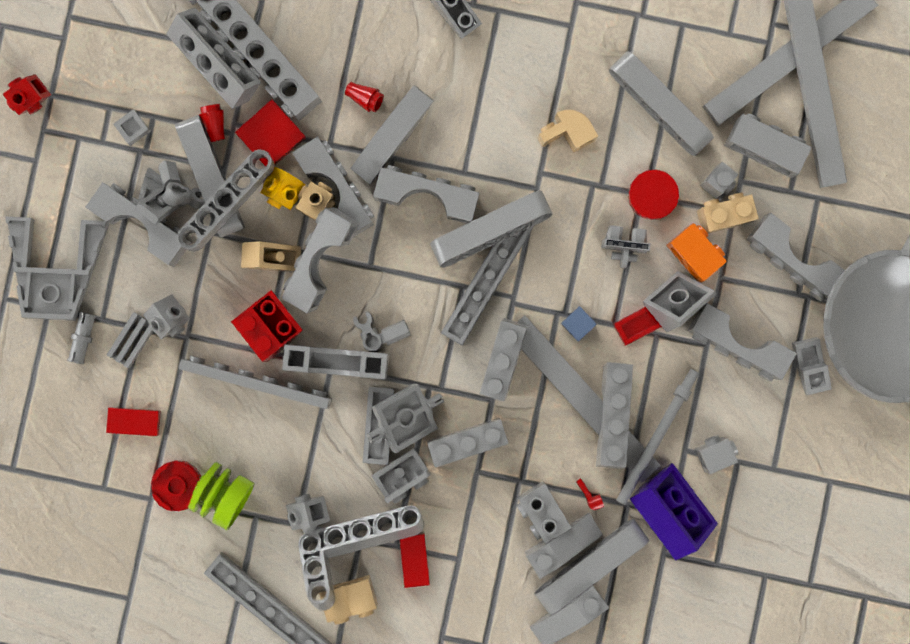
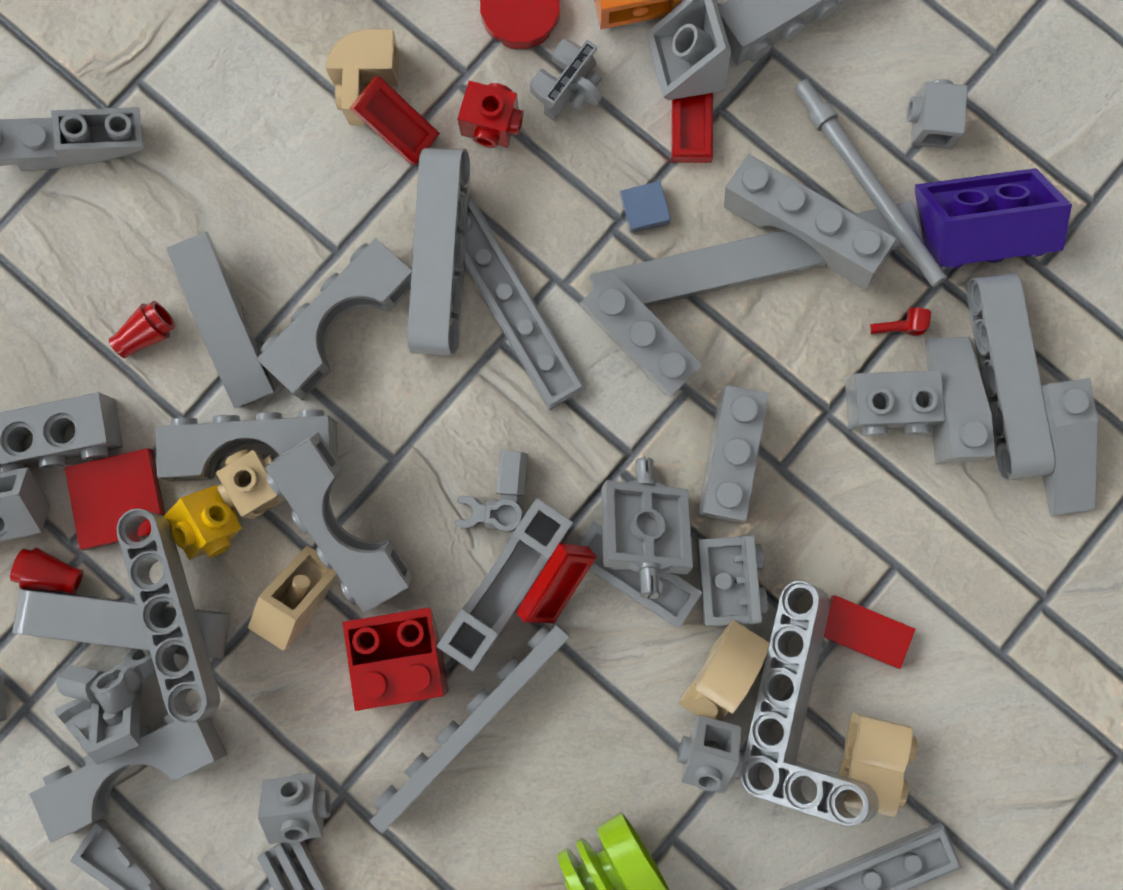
camera: 60 degrees left, 5 degrees down
none -> red tile [349,76,440,165]
none -> red brick [457,81,524,148]
none -> red tile [516,543,597,624]
none -> tan brick [679,620,770,721]

